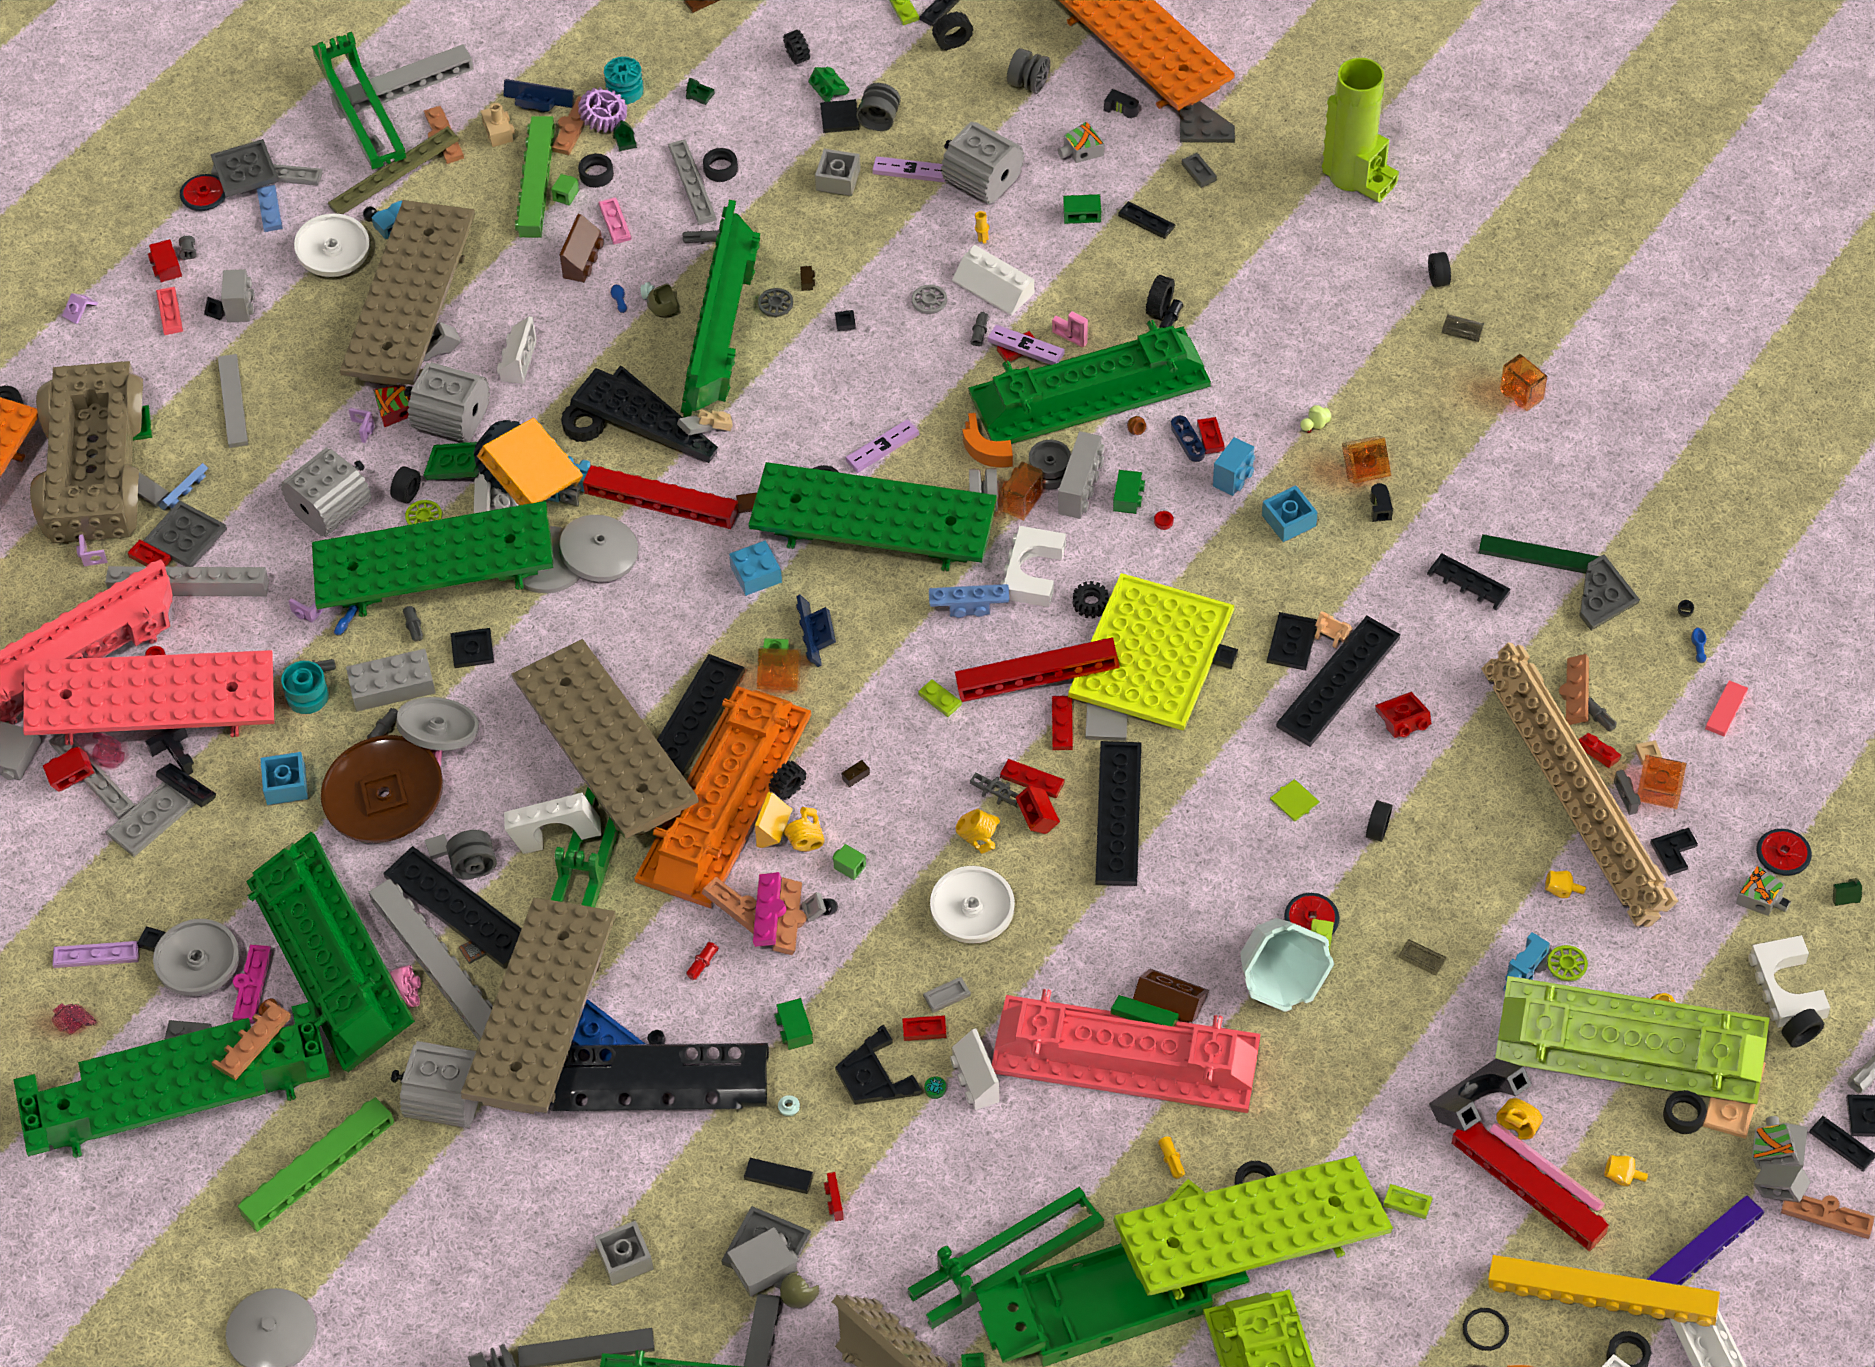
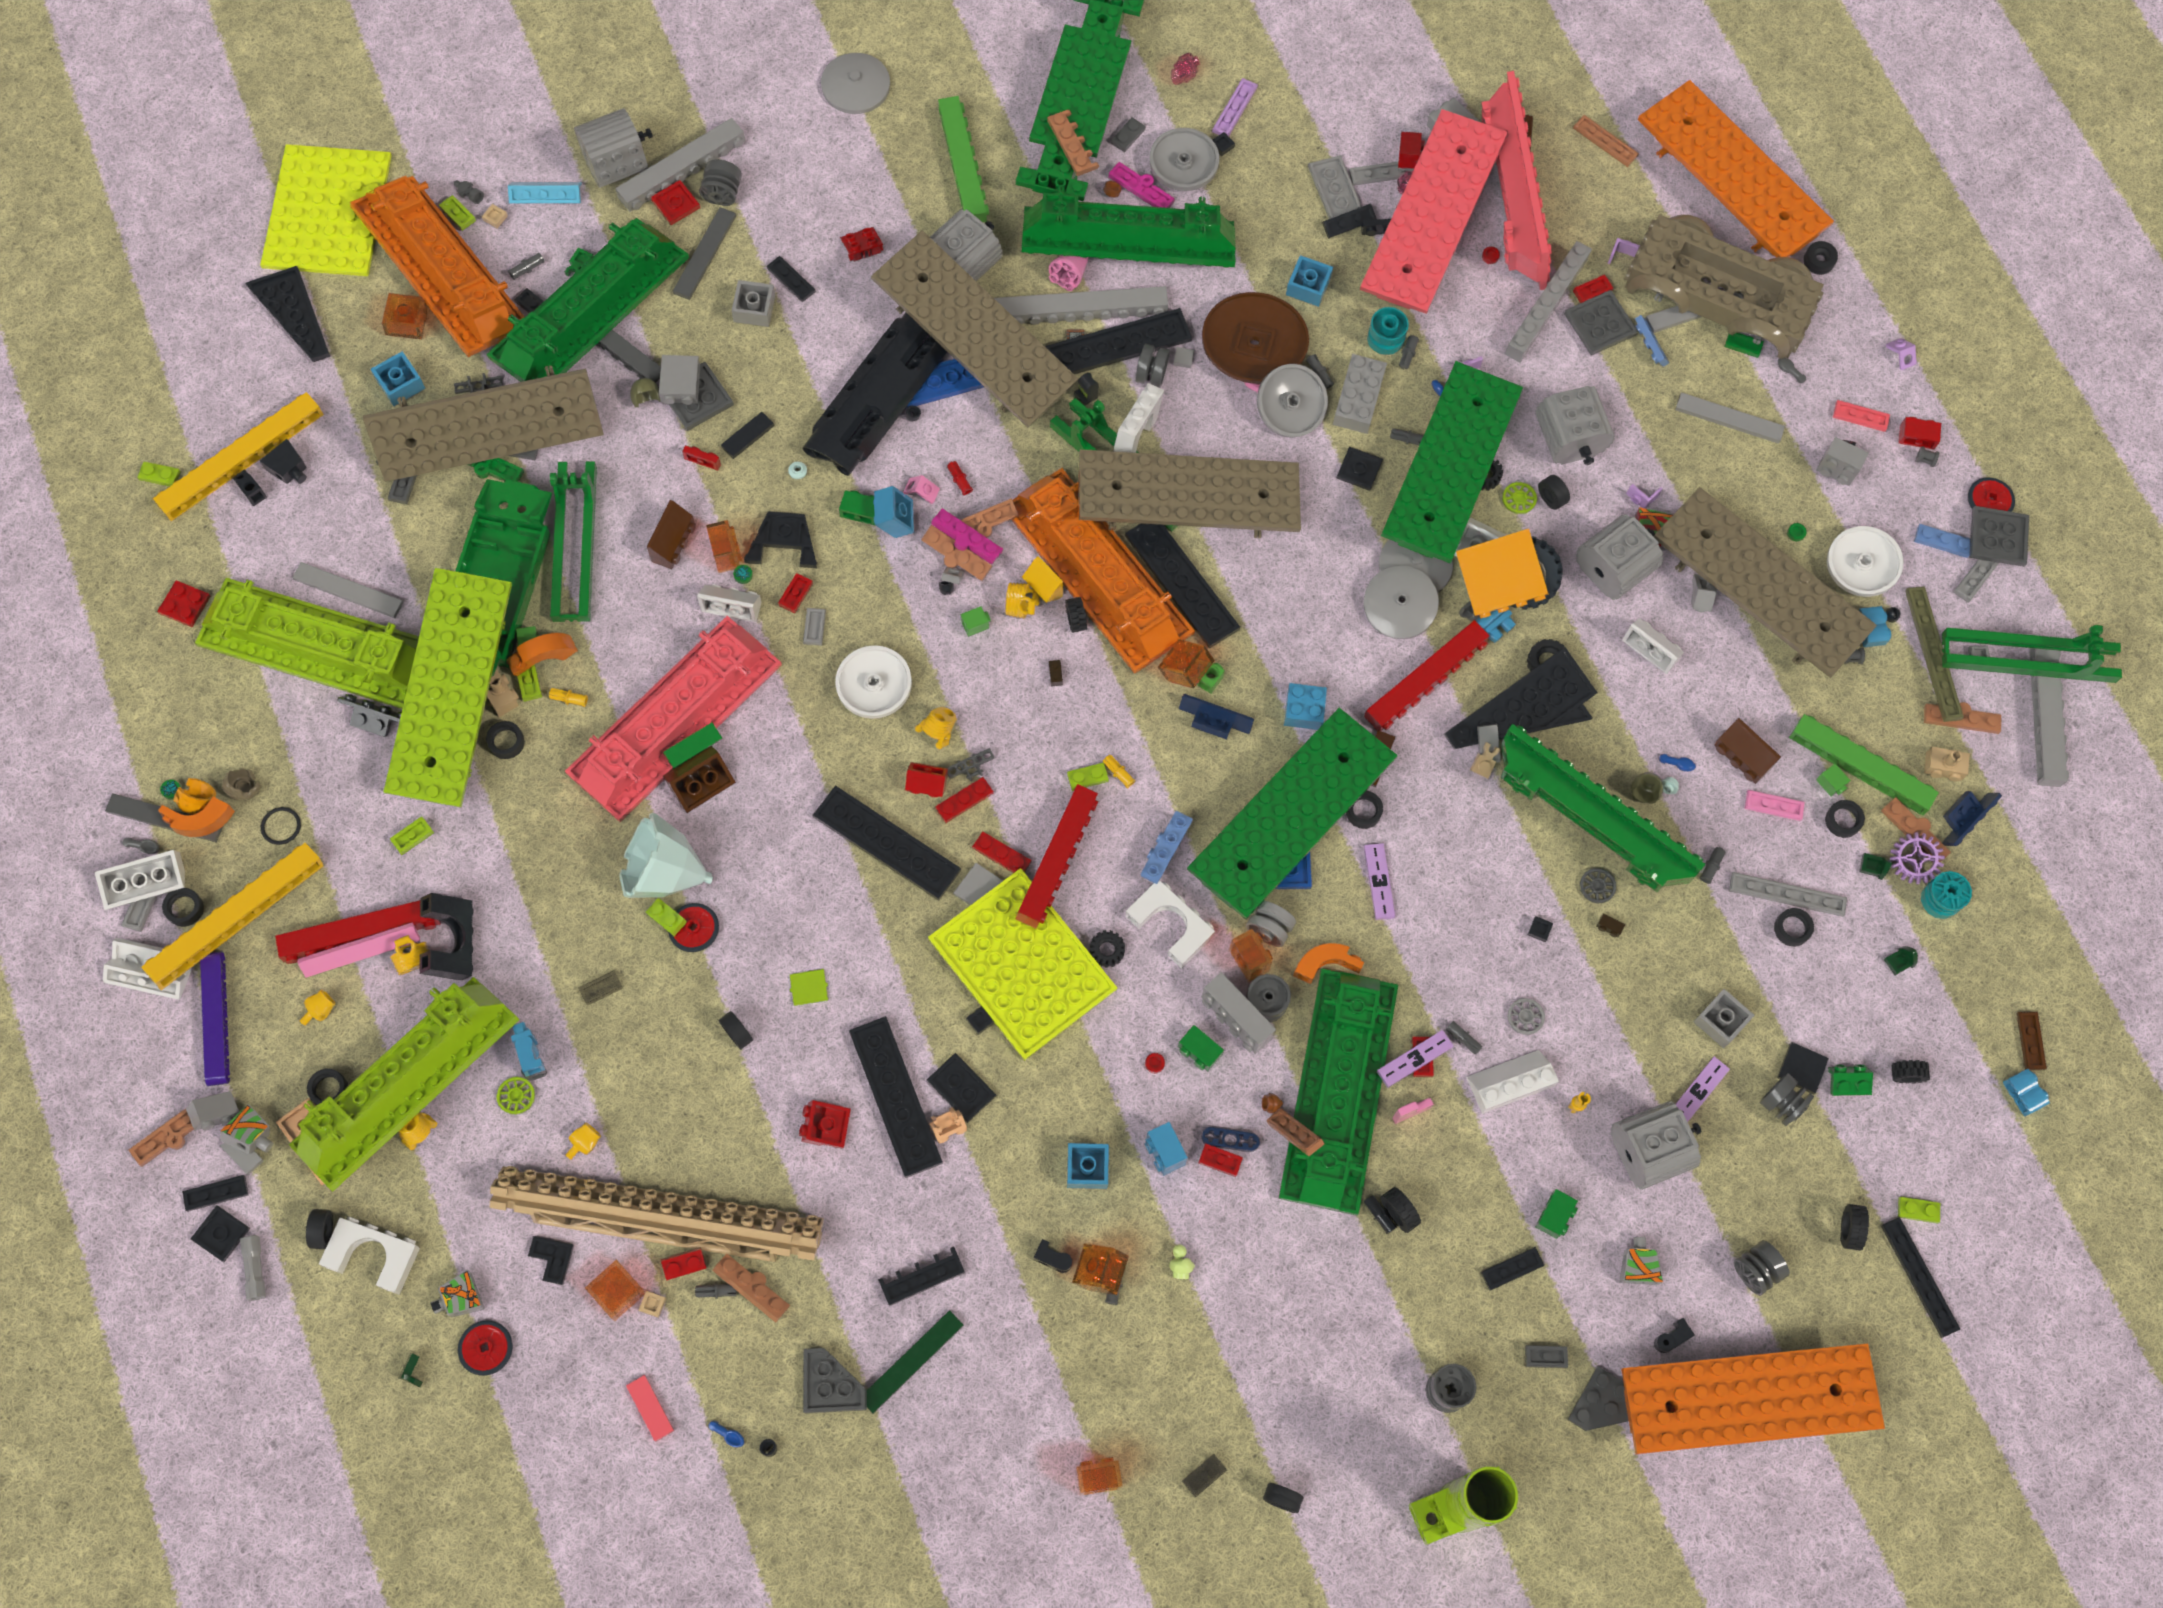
camera: 115 degrees right, 15 degrees up
green plate [423,442,479,480] -> none
dark grey plate [1614,770,1641,815] -> none
none -> bracket [337,694,402,737]
none -> orange arch [506,633,578,676]
none -> reddish brown slope [647,500,696,570]
none -> clear orange brick [706,520,742,573]
none -> black tile [767,256,816,302]
none -> red hinge [840,227,883,262]
none -> dark azure brick [873,486,914,538]
none -> bright pink bracket [903,475,940,504]
none -> black leg [1074,372,1099,406]
none -> yellow axle [1103,755,1136,789]
none -> nougat tile [1266,1108,1324,1156]
none -> dark grey wheel [1425,1364,1477,1413]
none -> dark grey piece [1778,358,1806,383]
none -> green tile [1787,523,1807,542]

